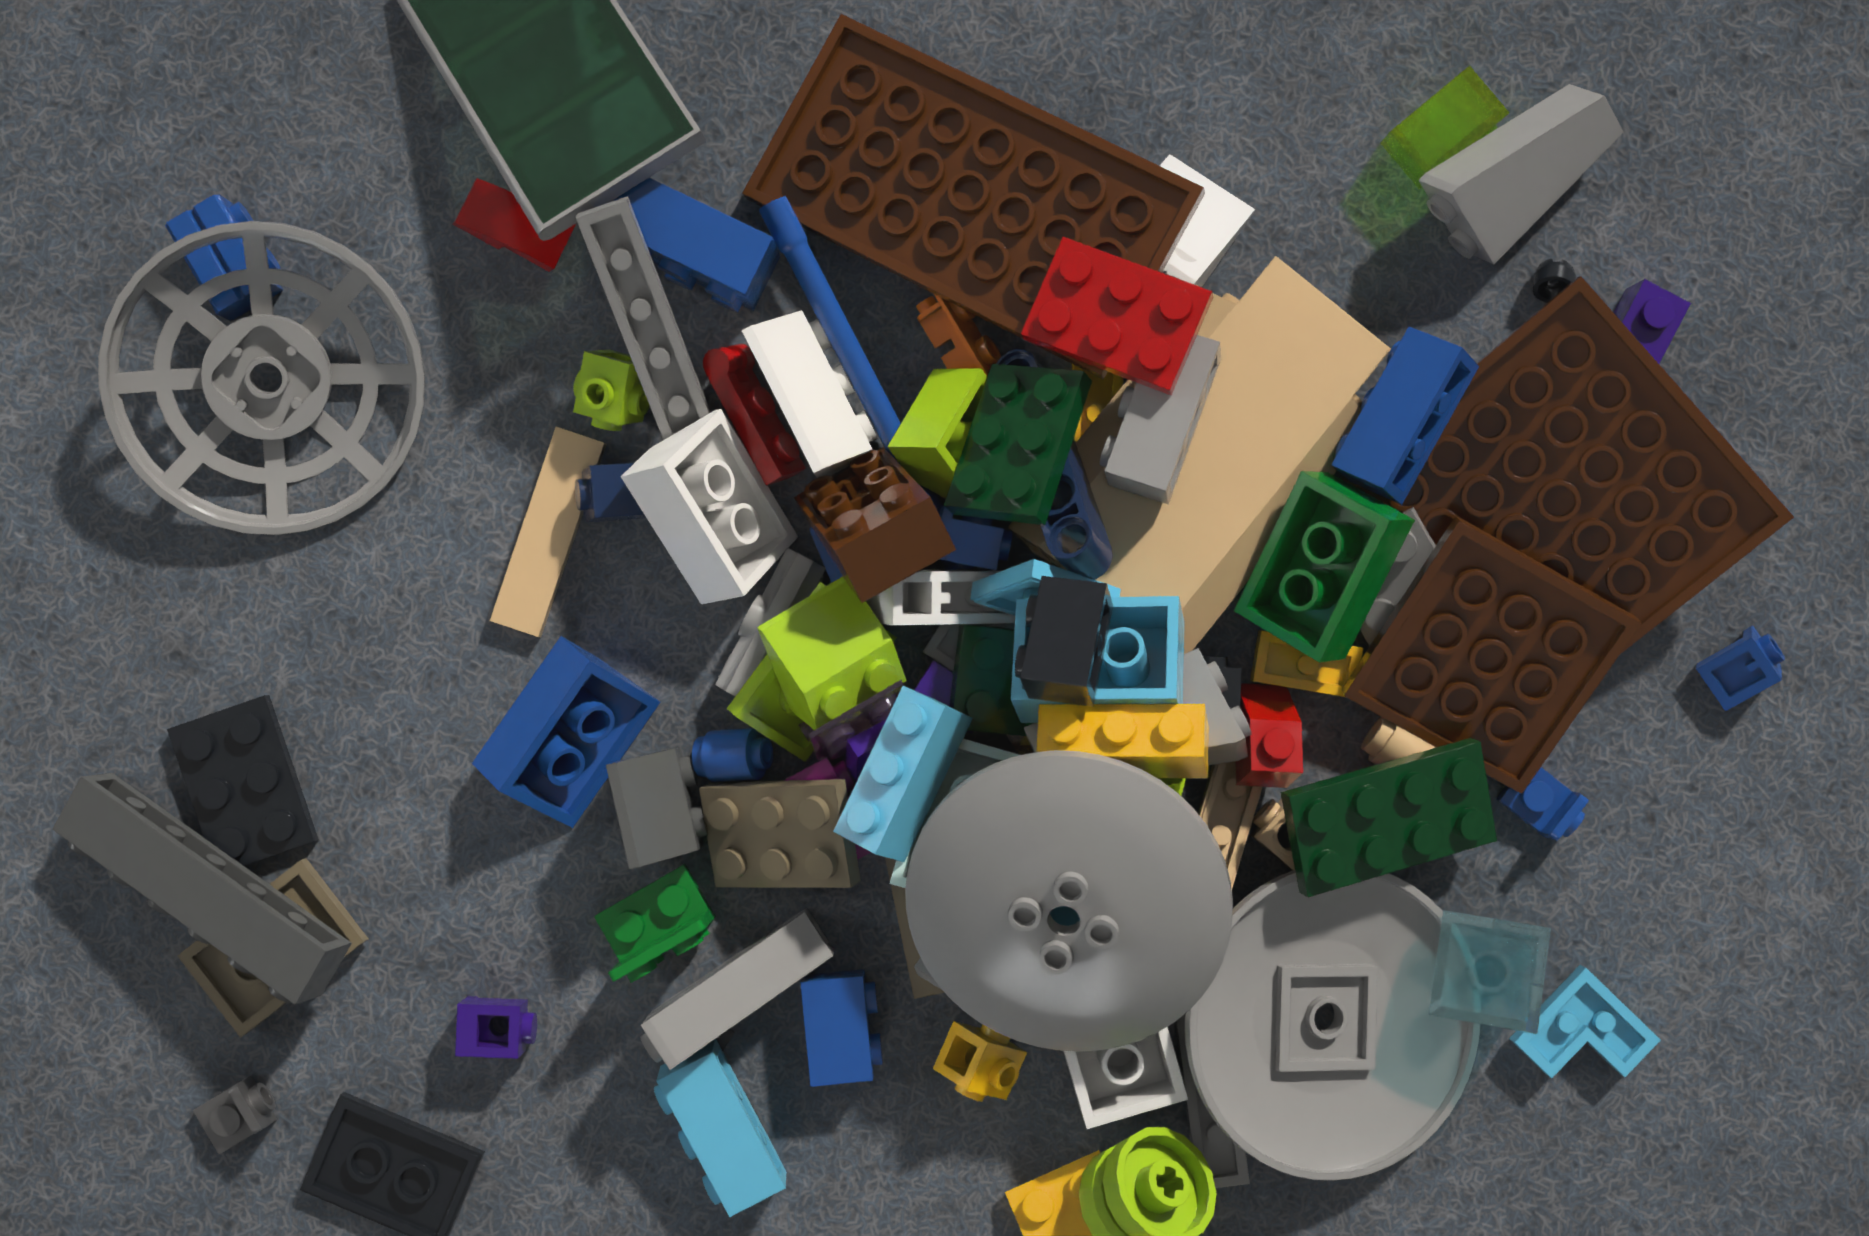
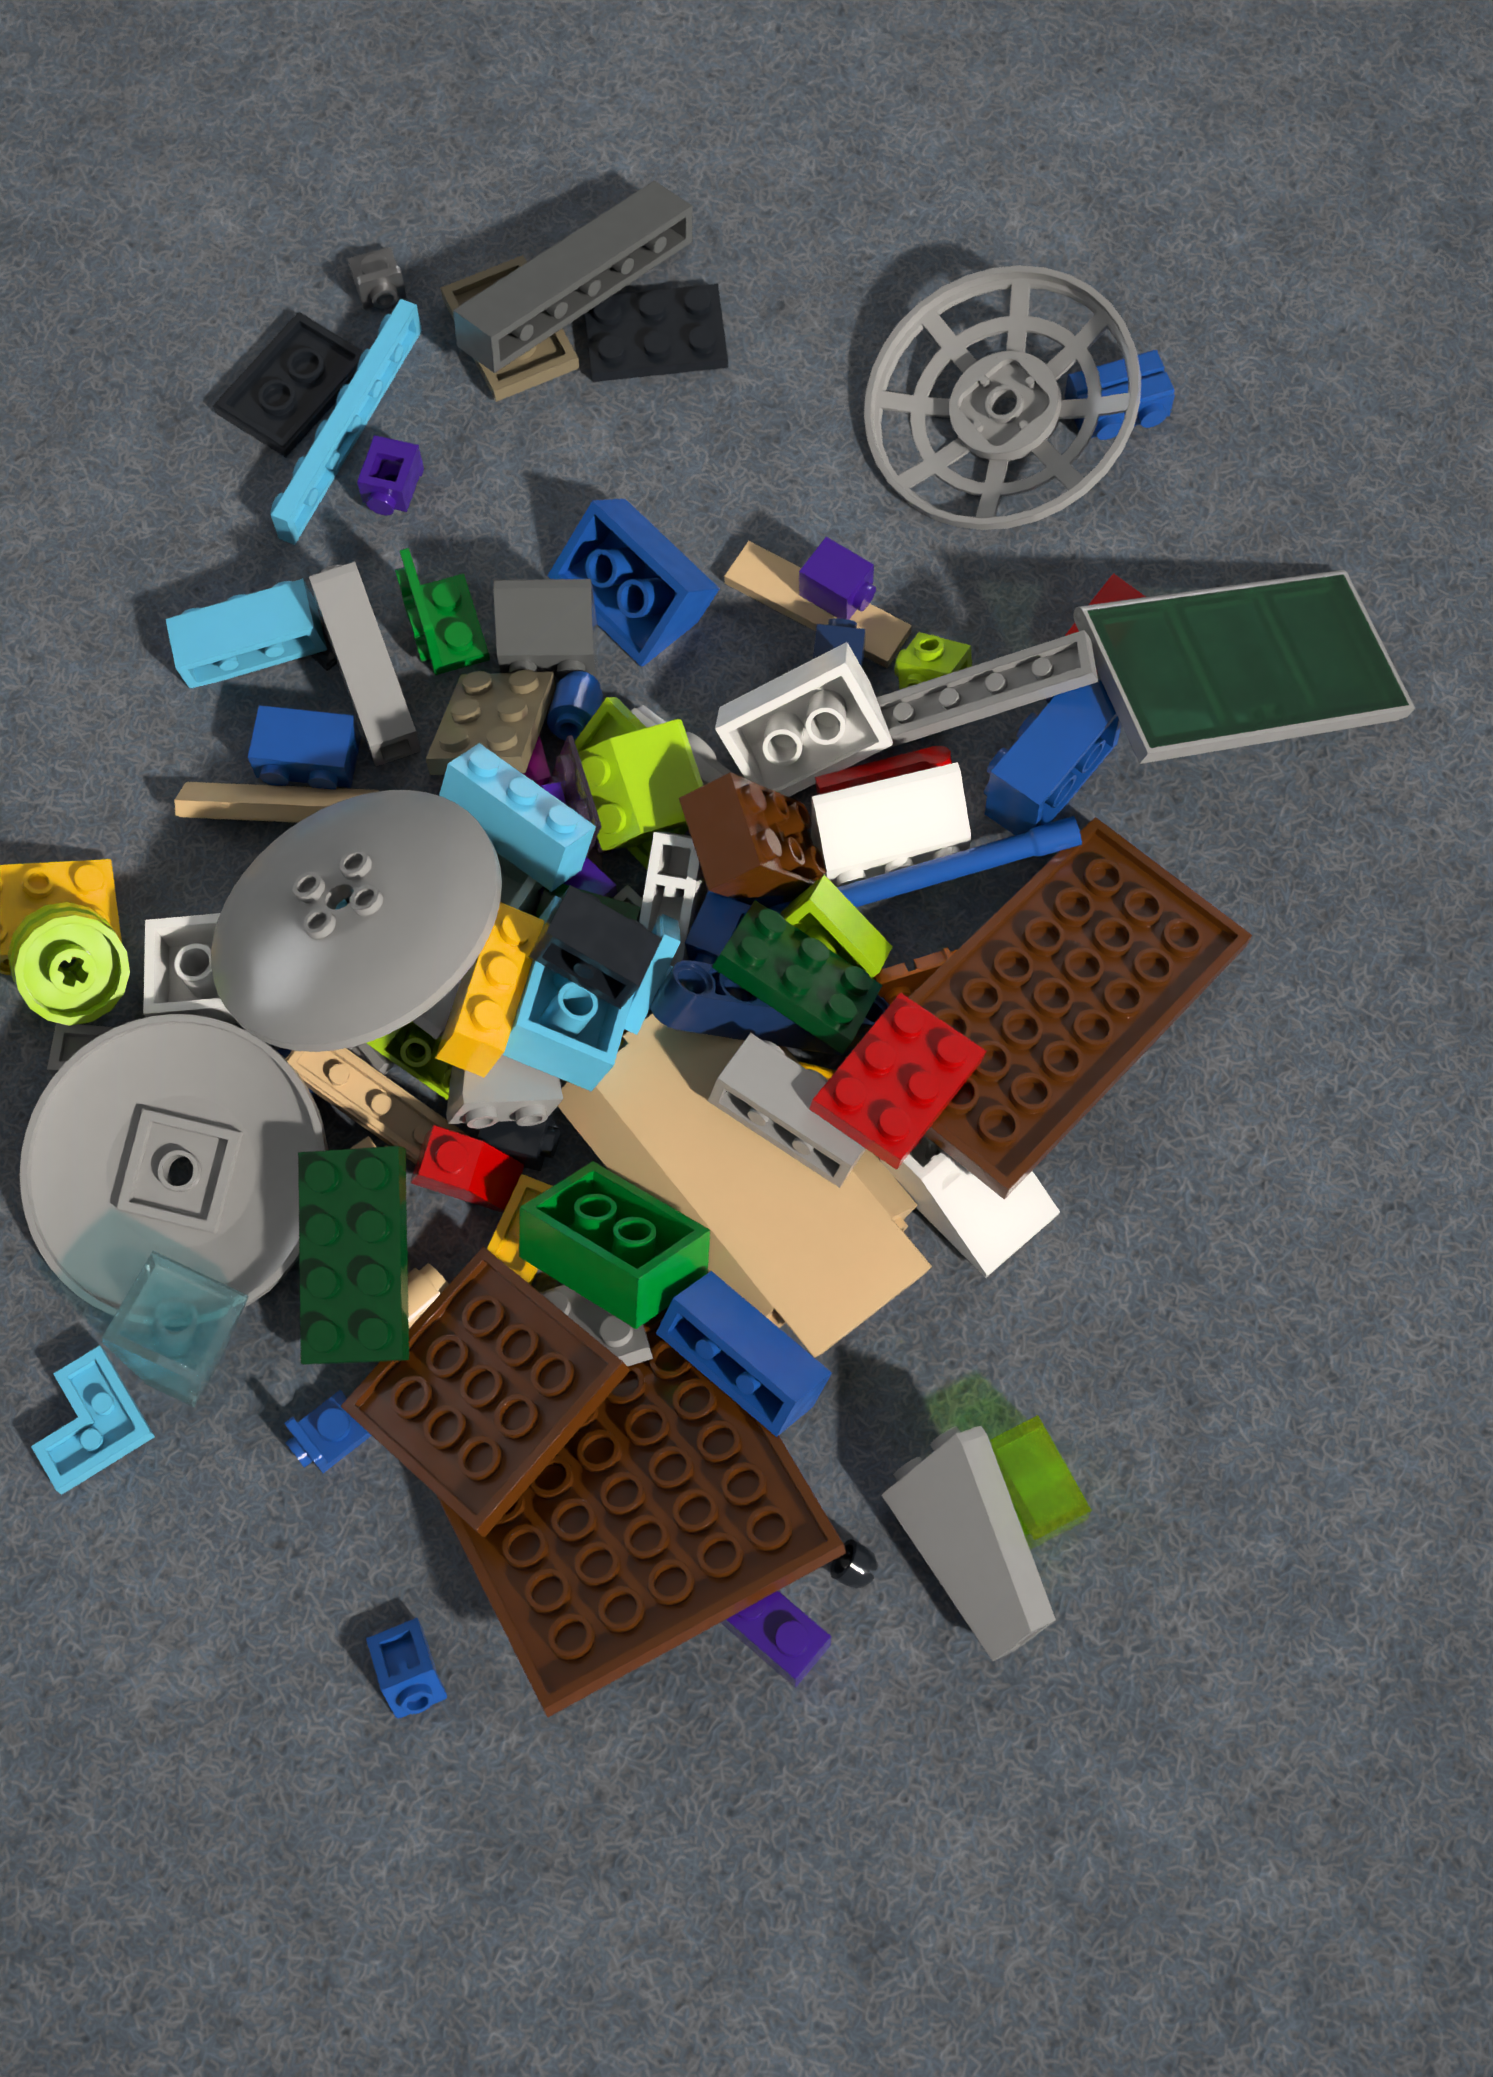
camera: 105 degrees right, 20 degrees down
yellow brick [933,1021,1027,1102] -> none
none -> tan tile [174,782,379,822]
none -> medium azure plate [271,299,422,545]
none -> dark purple brick [799,537,876,620]

